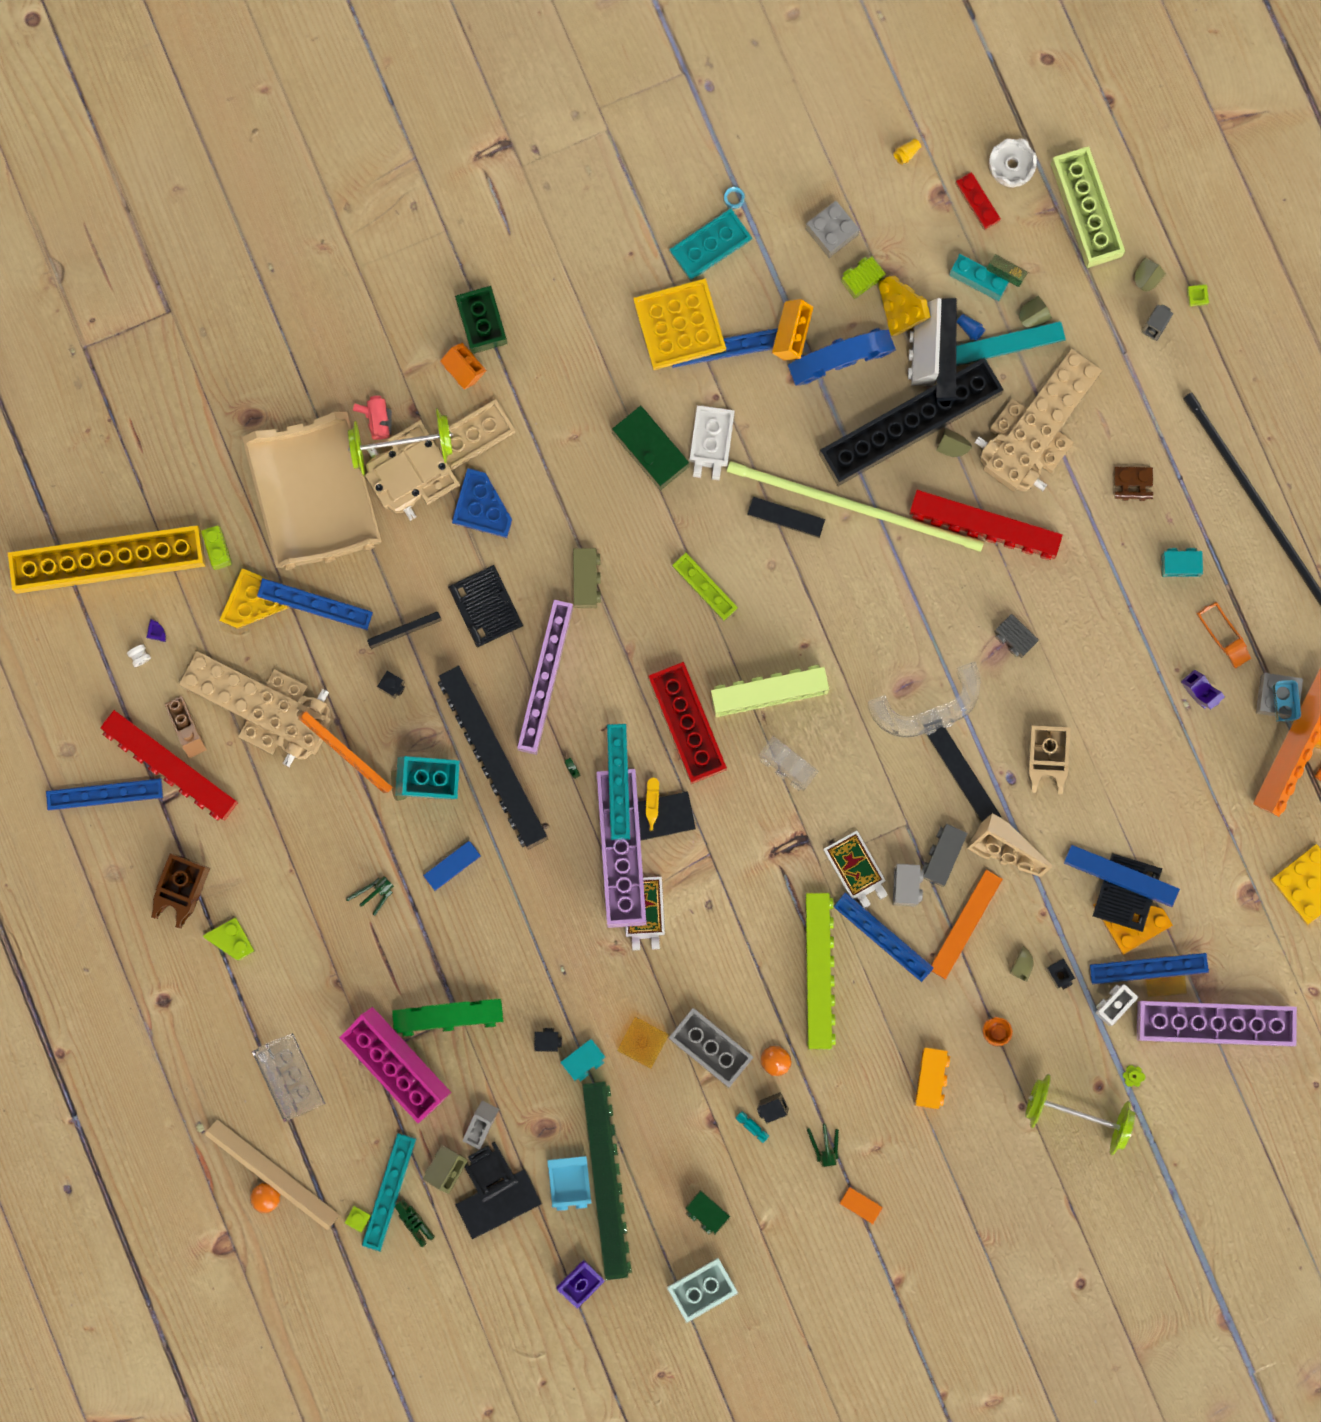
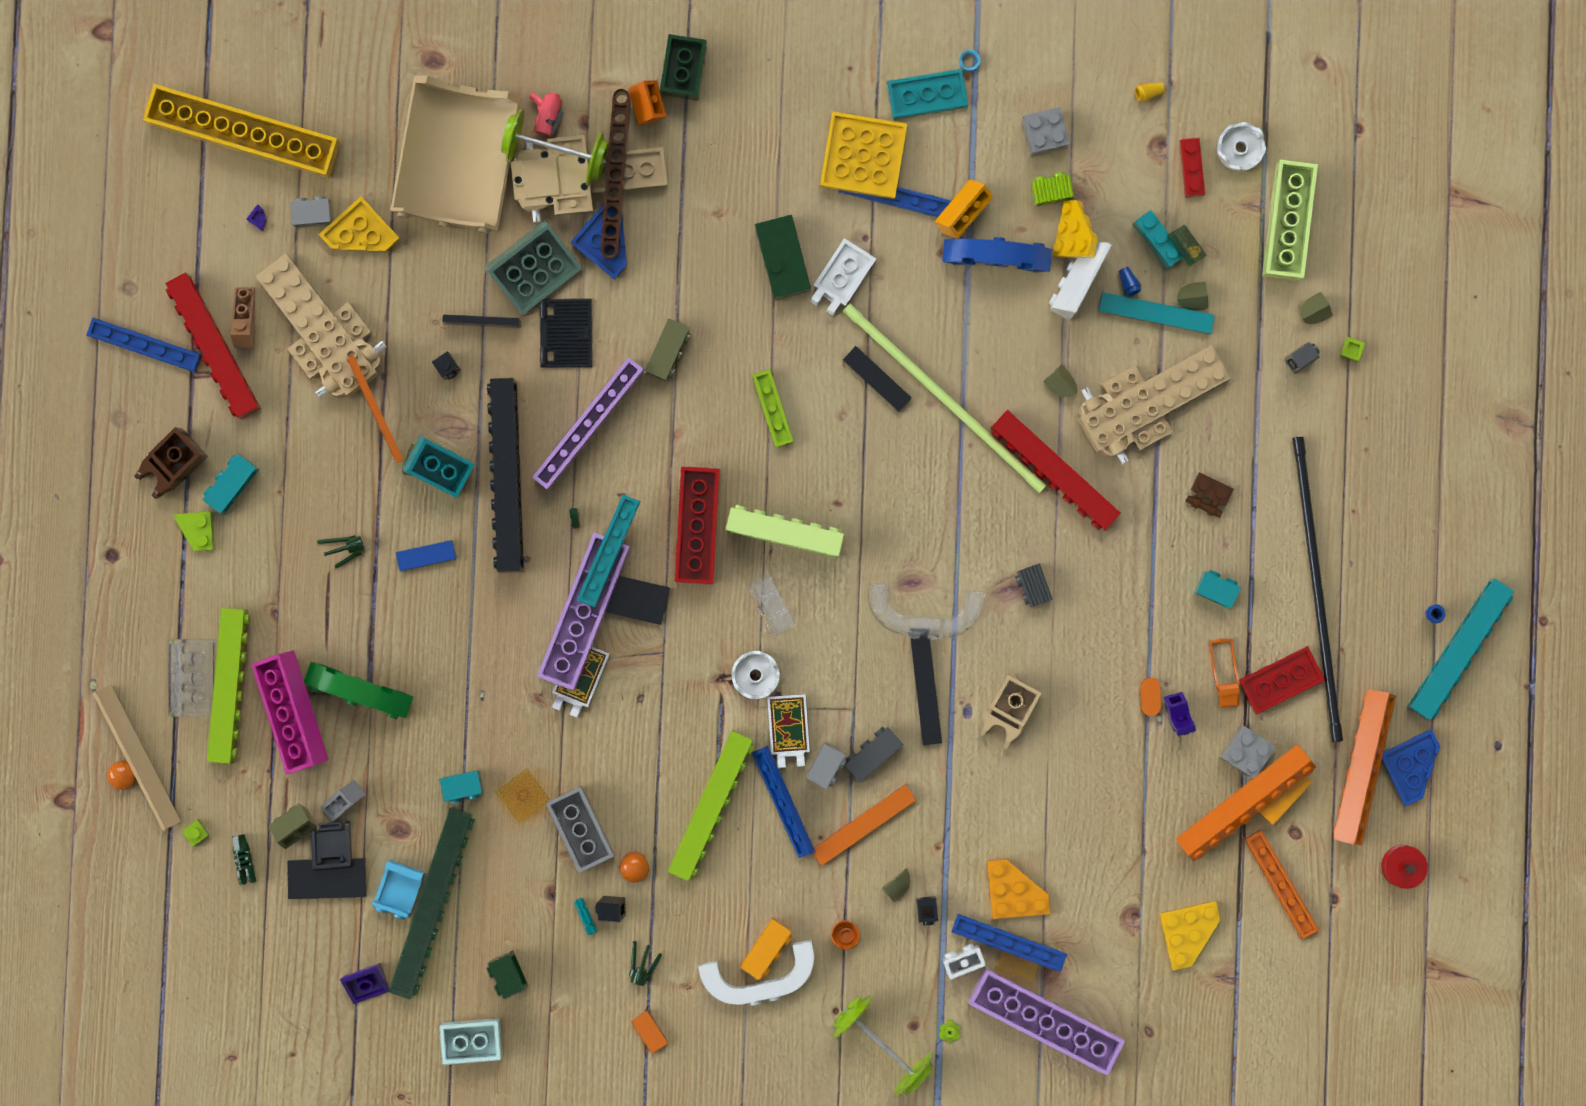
camera: 25 degrees right, 5 degrees up
white wheel [127,644,151,667] -> none
lime brick [201,526,232,570] -> none
blue tile [257,578,373,631] -> none
teal tile [362,1133,416,1252] -> none
black brick [534,1028,562,1052] -> none
yellow piece [646,777,659,831] -> none
black brick [819,358,1004,486] -> none
black tile [936,298,957,401] -> none
tan wedge [967,813,1052,877] -> none
blue tile [1064,845,1180,908] -> none
black window [1092,853,1163,932] -> none
medium azure piece [1272,680,1301,722] -> none
none -> teal brick [202,454,259,515]
none -> lime brick [207,608,250,764]
none -> light grey brick [290,196,333,228]
none -> sand green slope [485,220,582,315]
none -> reddish brown beam [601,89,631,261]
none -> white arch [698,939,814,1006]
none -> white plate [732,651,780,699]
none -> orange tile [1140,678,1161,716]
none -> red plate [1239,646,1325,715]

